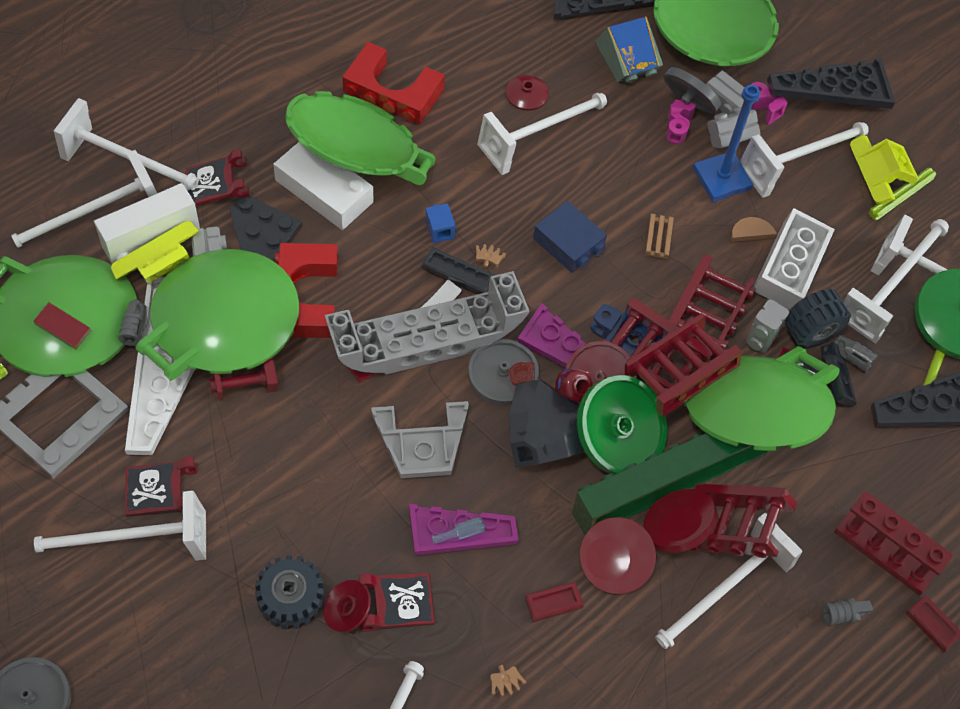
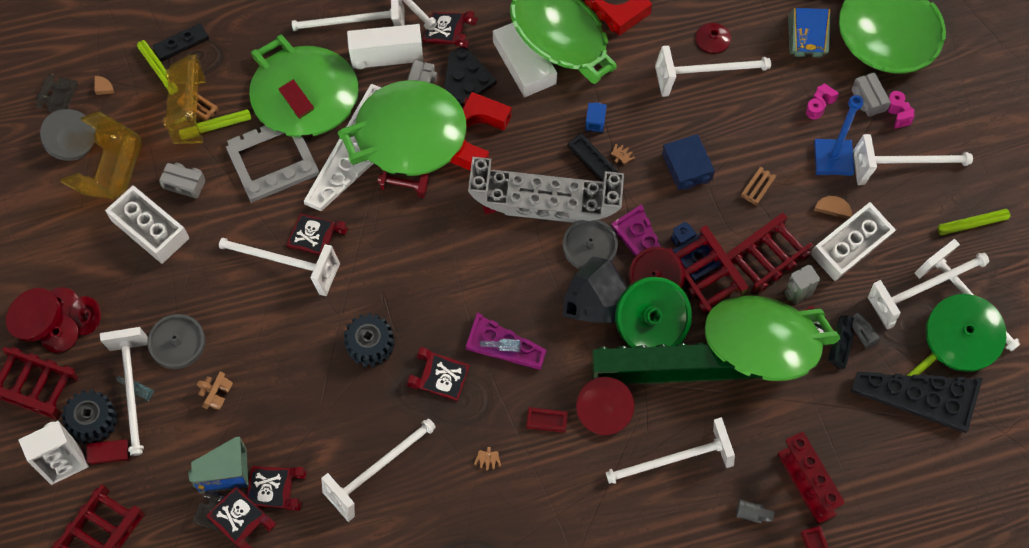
camera: 30 degrees right, 5 degrees up
neon yellow plate [111,221,199,284] -> none
dark grey hinge [118,299,146,346] -> none
dark red dish [323,580,371,633] -> none
light grey wing [371,401,469,478] -> none
white sticker [421,280,461,308] -> none
clear red tile [509,362,535,386] -> none
dark red head [555,369,592,402] -> none
dark red fence [625,313,742,417] -> none
dark red piece [643,489,718,553] -> none
dark grey piece [663,67,721,114] -> none
dark red fence [690,483,797,558] -> none
light grey brick [707,107,760,148] -> none
black wing [767,58,895,109] -> none
black wheel [785,289,851,348] -> none
neon yellow plate [850,135,918,205] -> none

